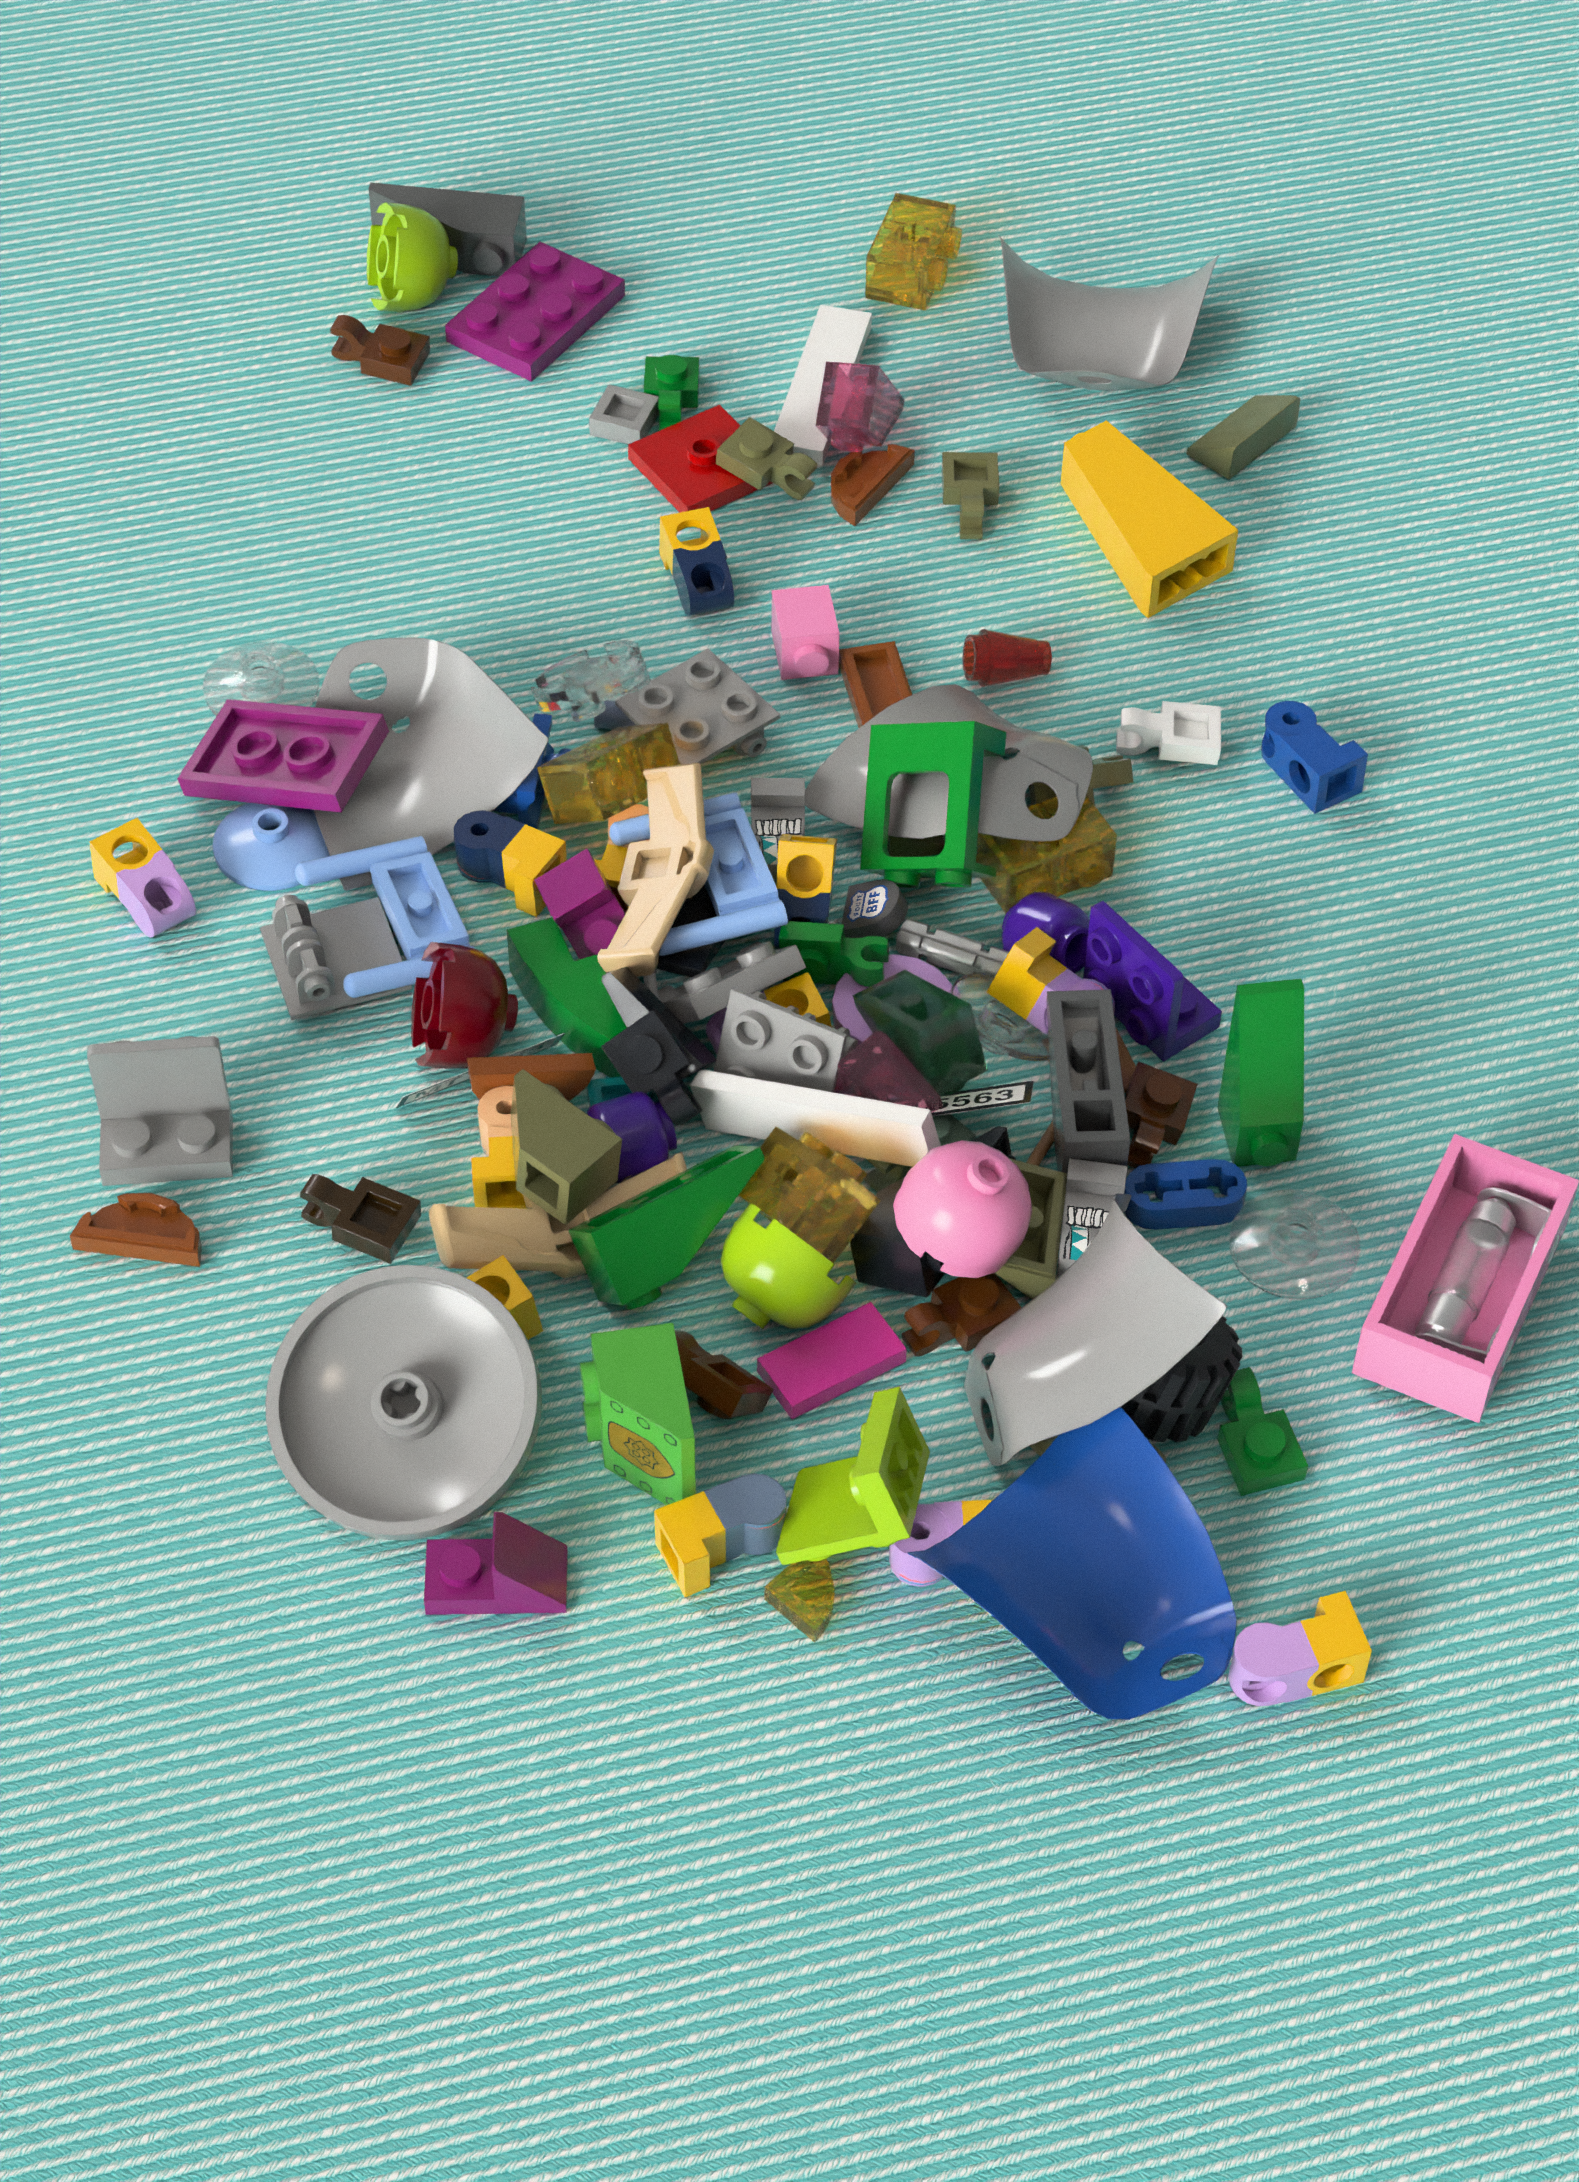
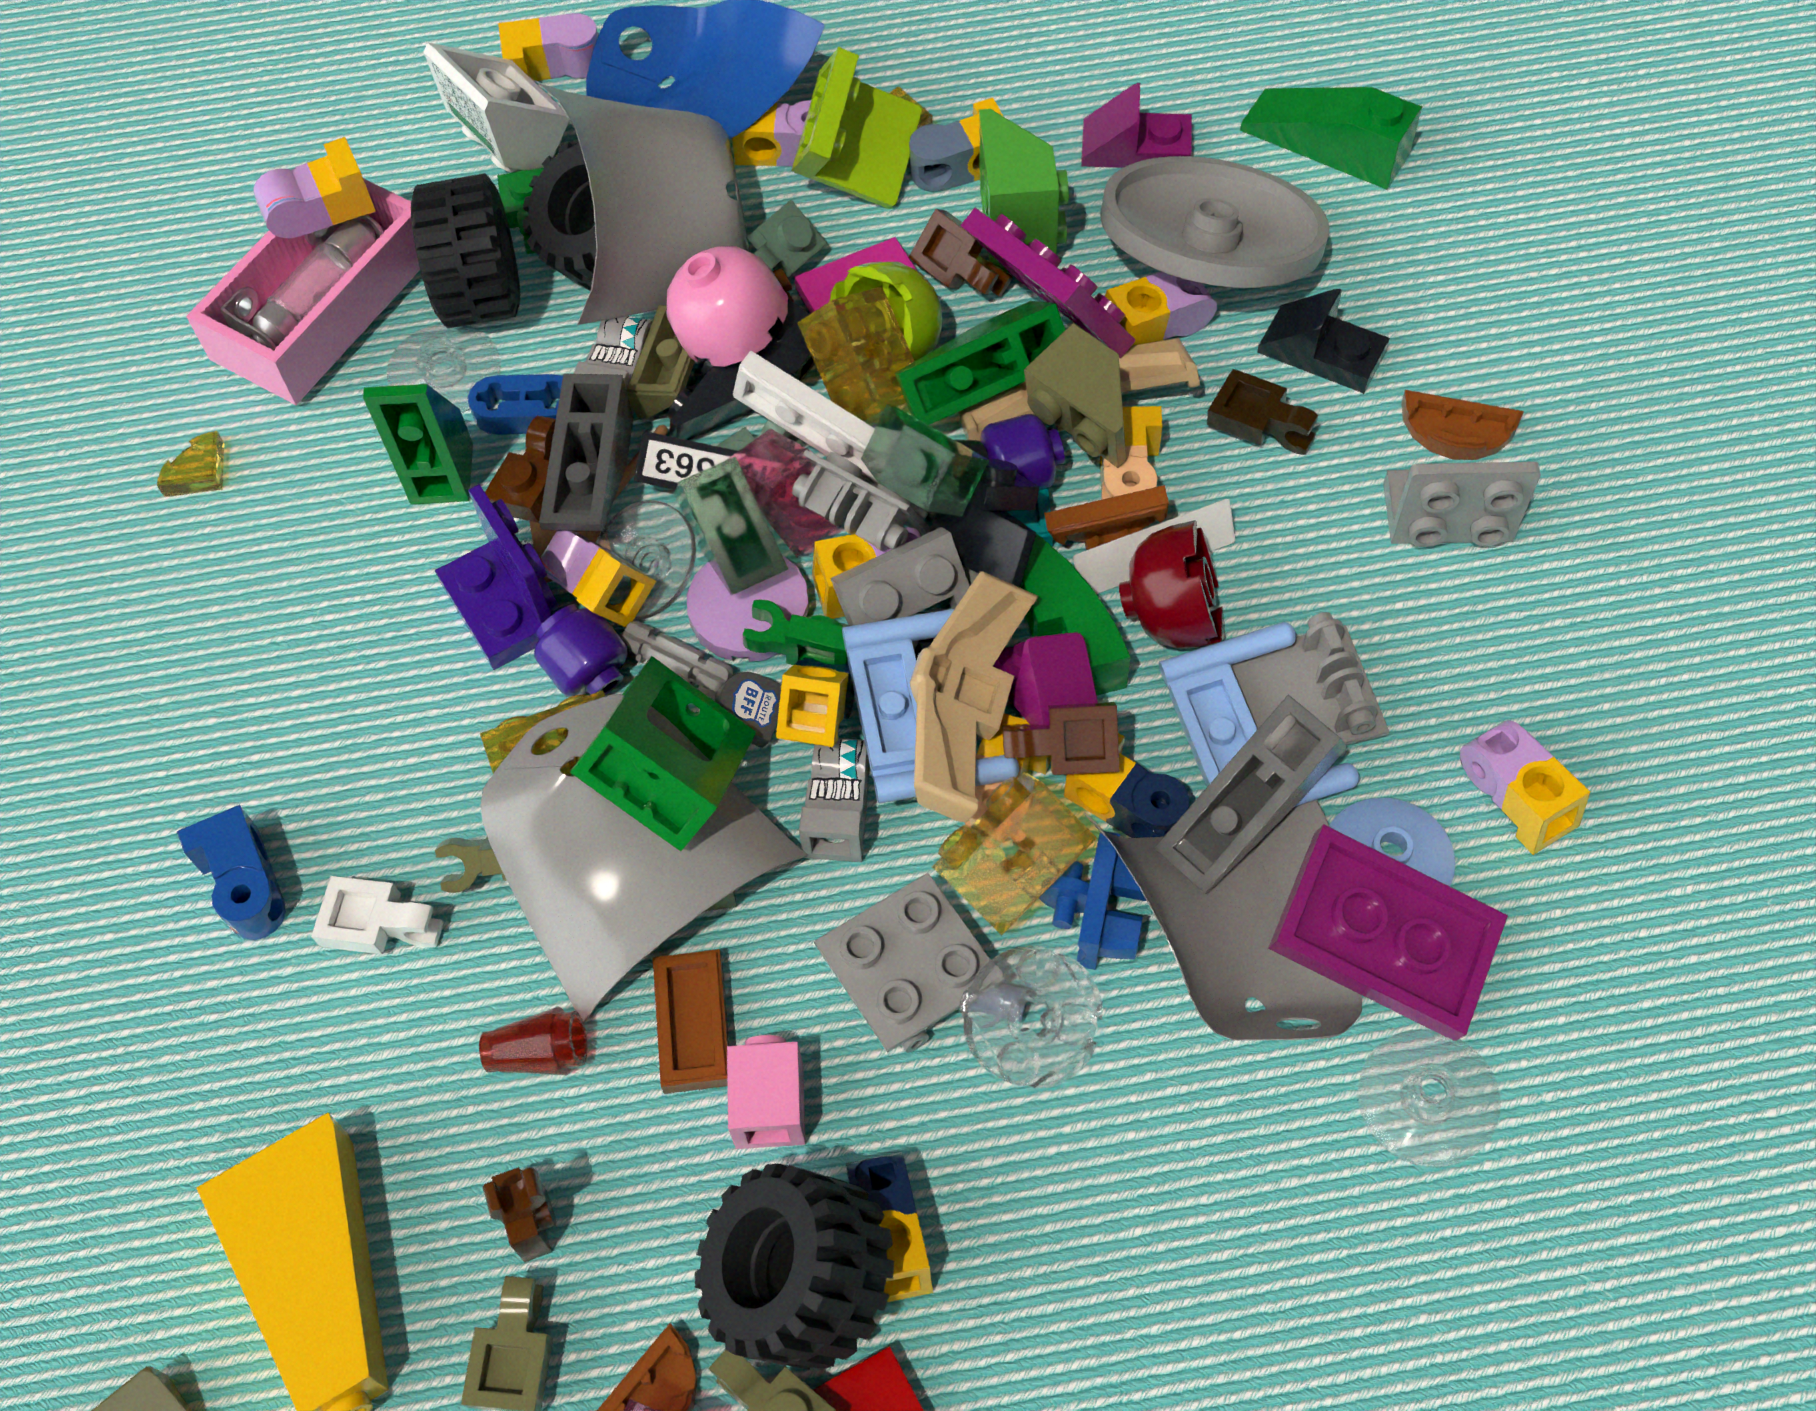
camera: 170 degrees left, 10 degrees up
none -> clear yellow tile [157,431,224,497]
none -> leg [253,137,376,239]
none -> black tyre [411,173,521,329]
none -> white slope [424,42,570,173]
none -> reddish brown plate [483,1167,557,1262]
none -> black tyre [695,1163,894,1370]
none -> sand green plate [747,200,827,278]
none -> clear green slope [861,404,989,516]
none -> magenta plate [960,207,1136,359]
none -> reddish brown plate [1002,702,1120,775]
none -> dark grey slope [1154,694,1347,894]
none -> green slope [1240,87,1422,190]
none -> black slope [1257,289,1390,394]

